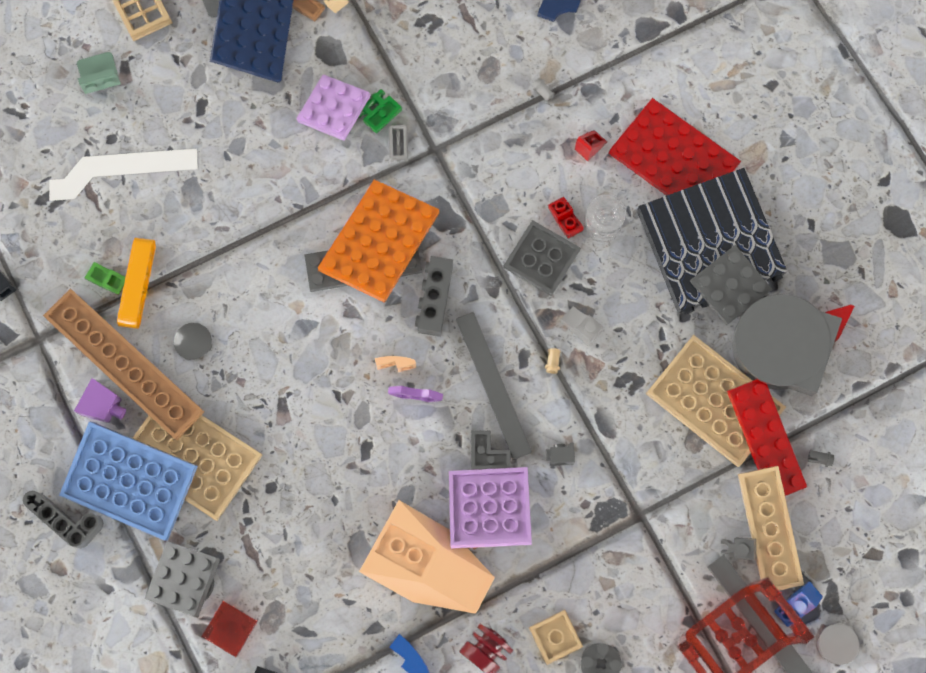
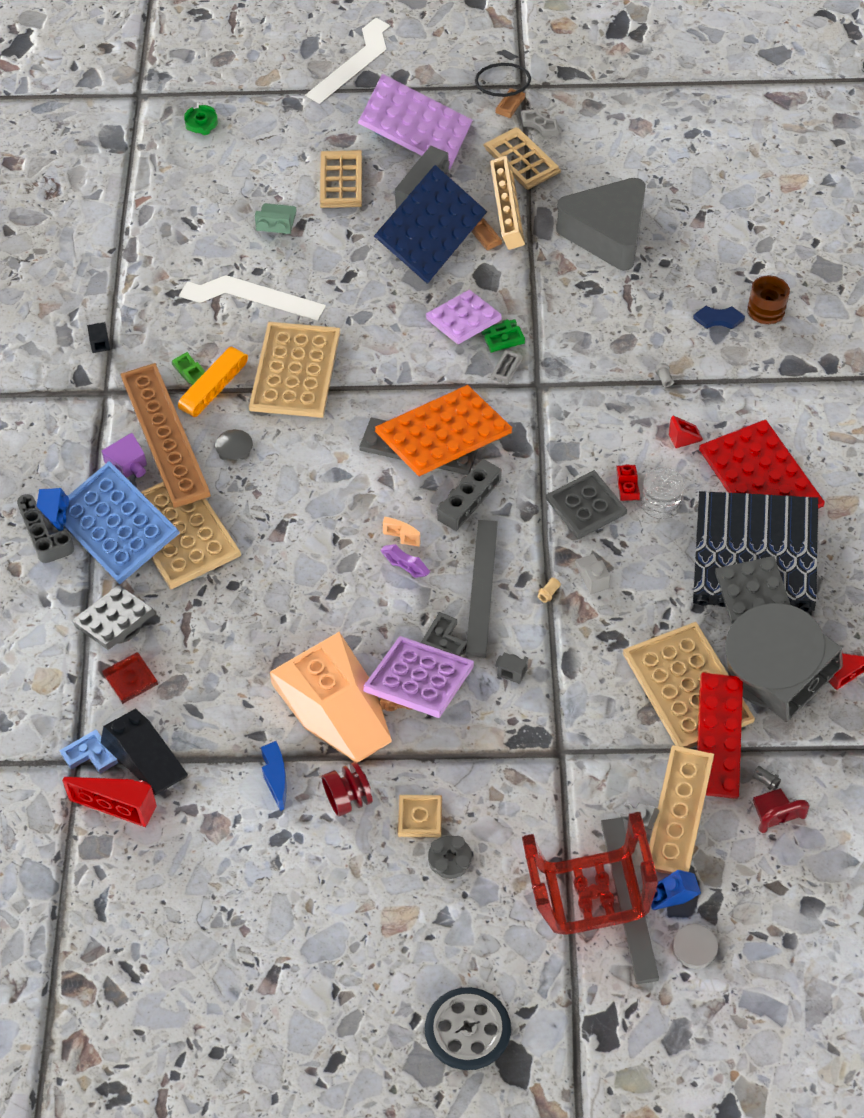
camera: 30 degrees right, 20 degrees down
none -> blue slope [36,488,69,531]
none -> tan plate [249,322,340,418]
none -> dark red piece [753,788,810,833]

